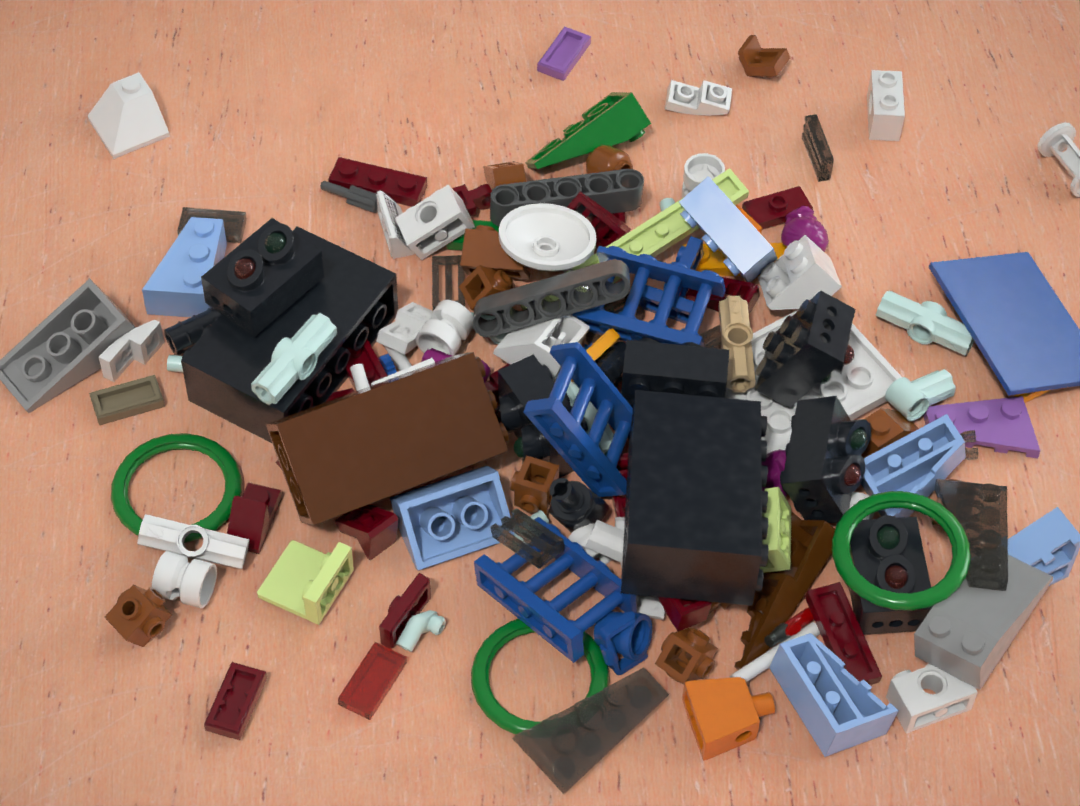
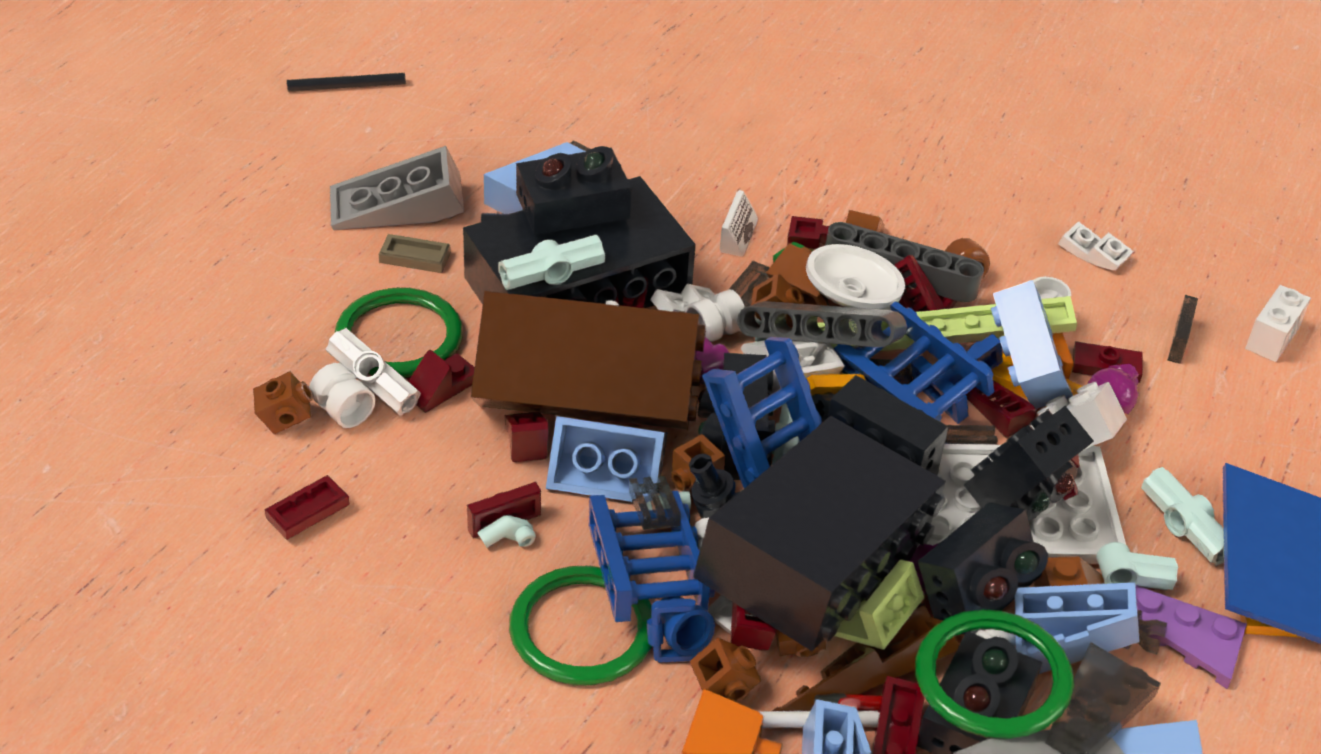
camera: 30 degrees right, 10 degrees down
white slope [88,72,170,159] -> none
white slope [99,320,164,382] -> none
yellowish green bracket [257,540,354,625] -> none
dark grey axle [320,181,377,213] -> none
dark red plate [328,157,427,207] -> none
clear red tile [338,642,407,720] -> none
white brick [395,185,475,260] -> none
clear smoke wing [512,668,669,794] -> none
green wedge [525,92,651,169] -> none
medium lavender tile [537,26,591,81] -> none
tan piece [718,296,756,393] -> none
dark orange bracket [738,35,790,77] -> none

